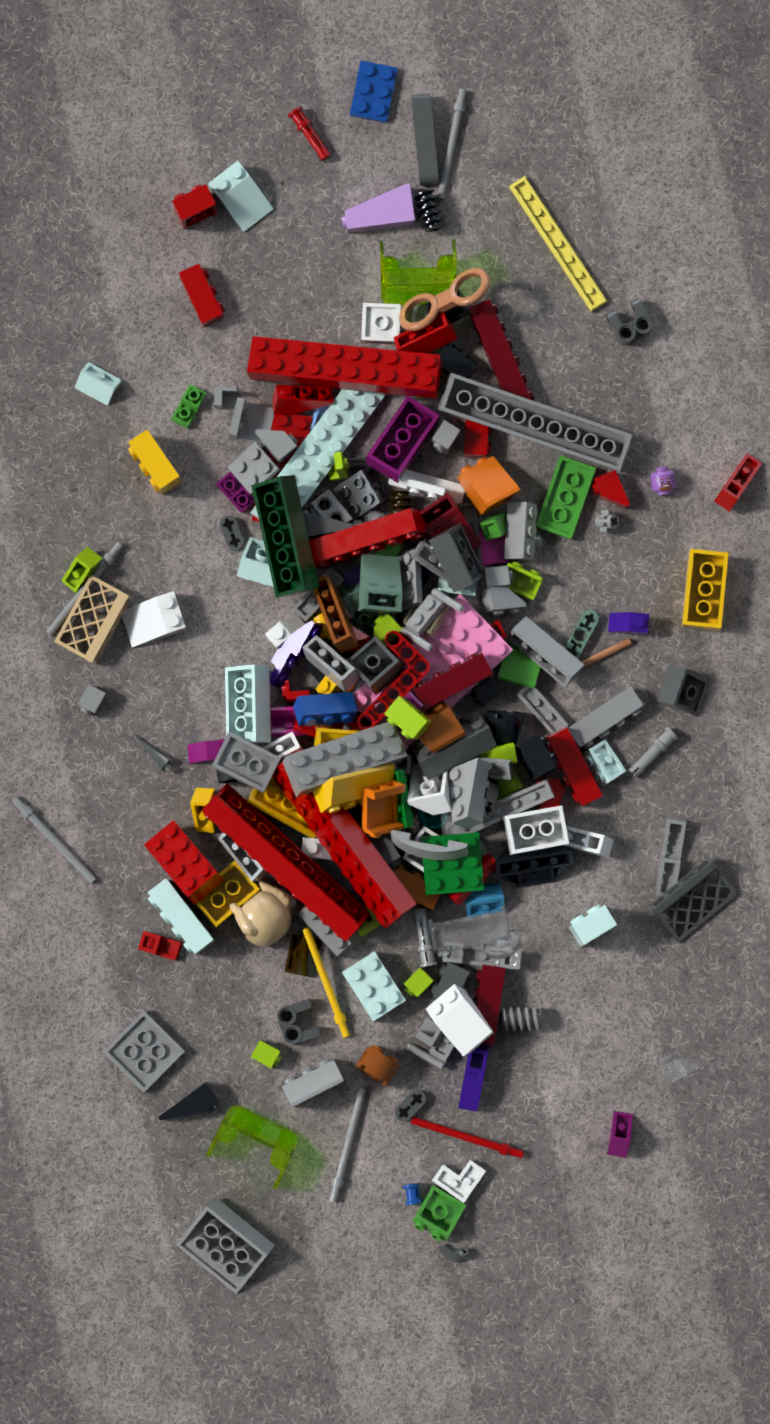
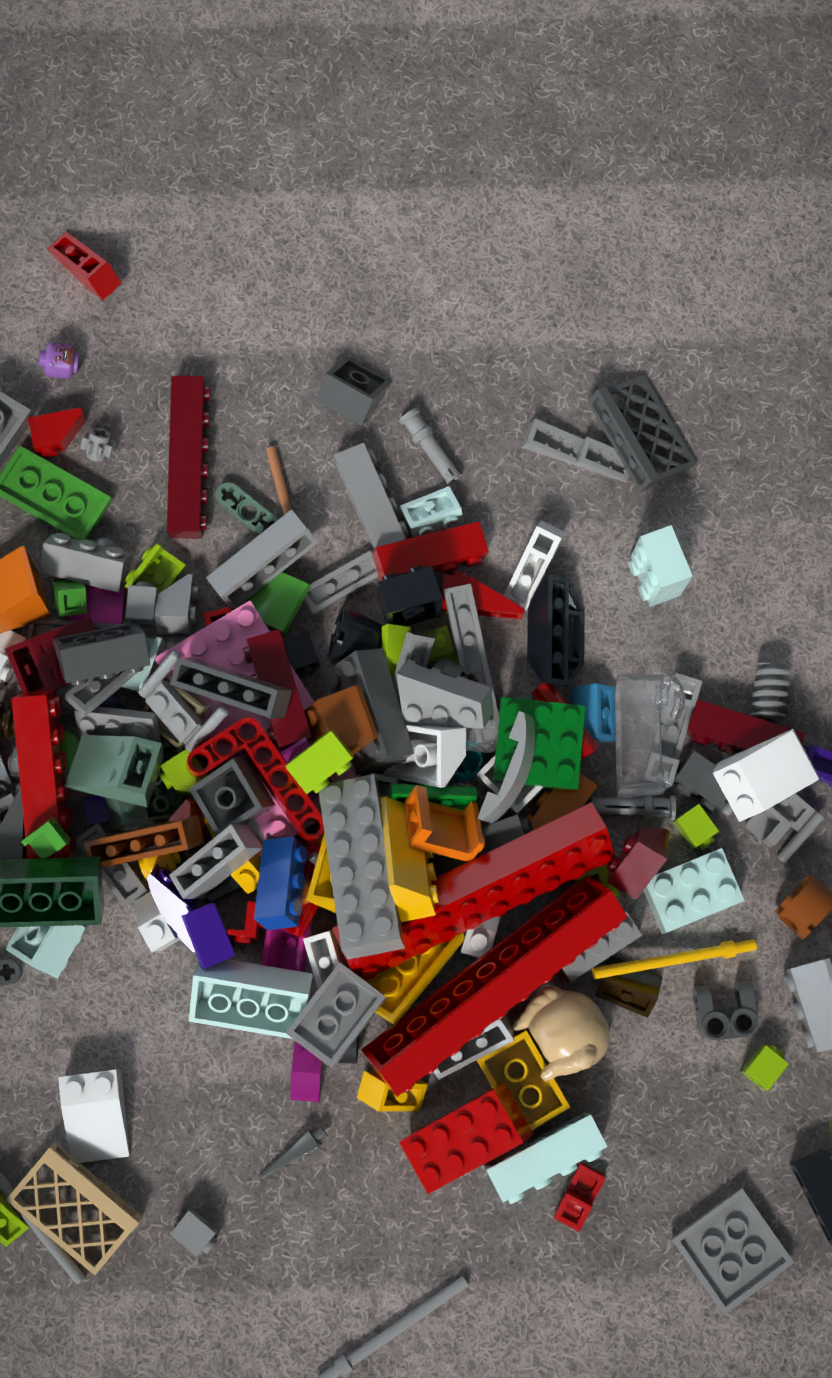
camera: 80 degrees left, 5 degrees down
white brick [503,806,569,855] -> none
dark purple slope [608,612,649,636] -> none
yellow brick [681,549,729,631] -> none
none -> bright green panel [21,817,71,858]
none -> dark red brick [167,376,211,539]
none -> dark grey brick [170,657,292,718]
none -> dark purple slope [181,903,235,970]
none -> dark red slope [606,828,670,900]

